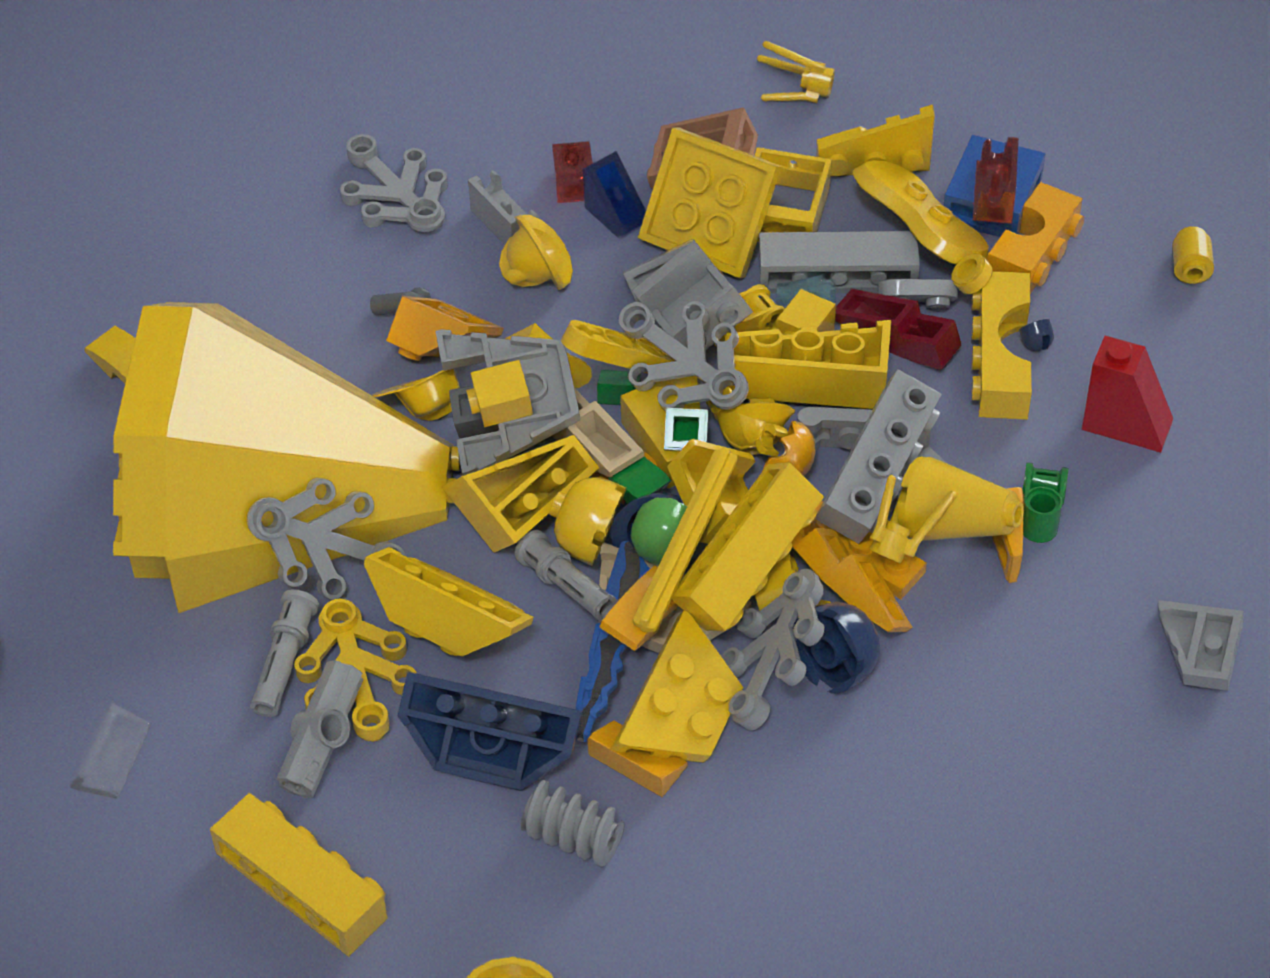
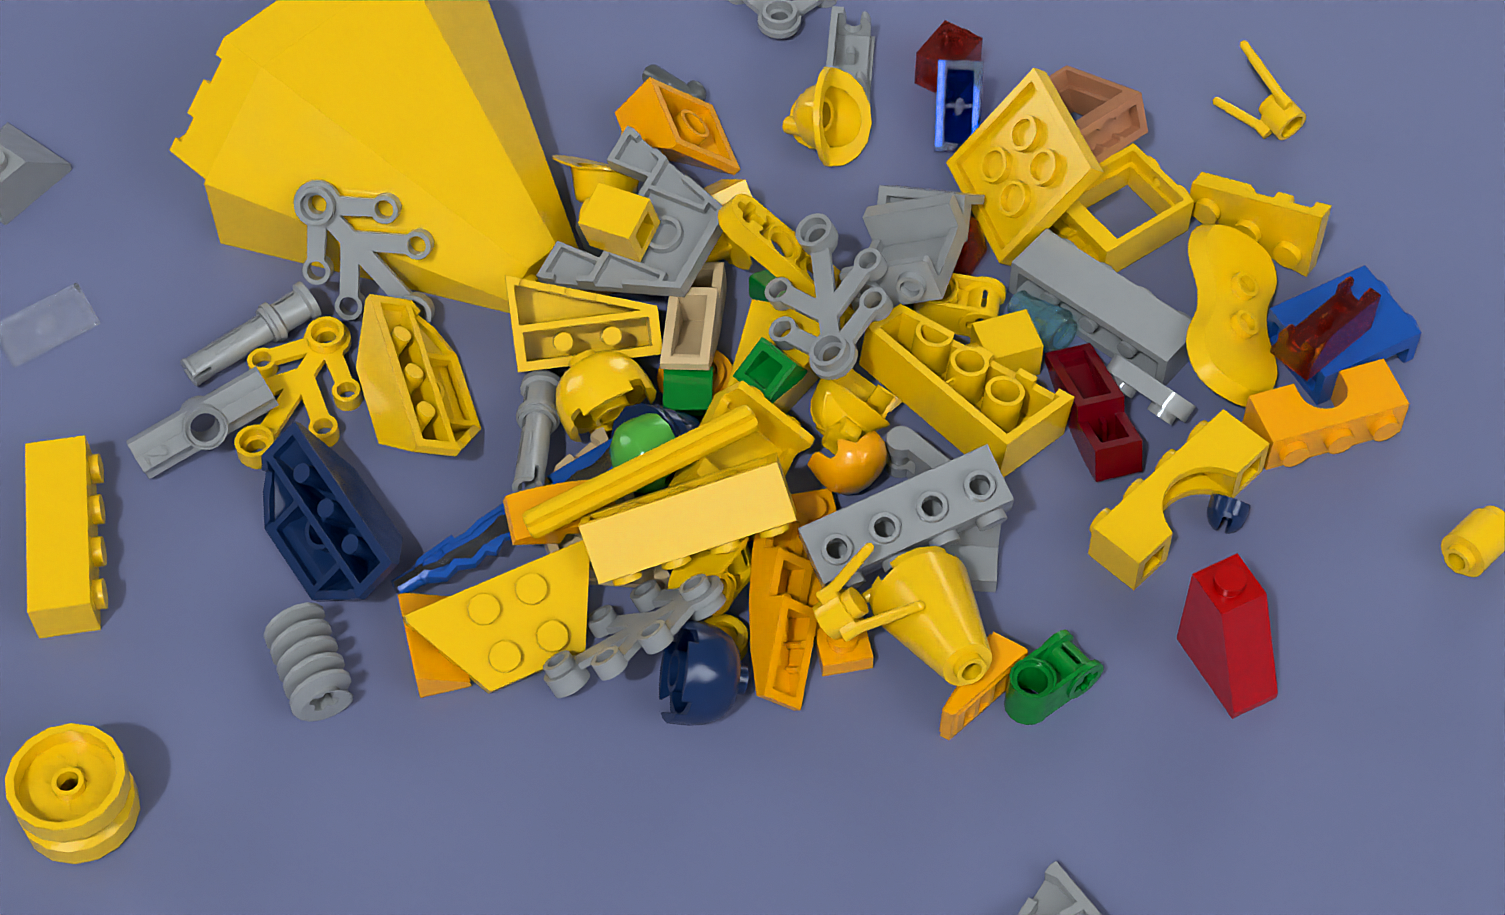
camera: 40 degrees right, 5 degrees up
yellow tile [951,253,992,294] -> none

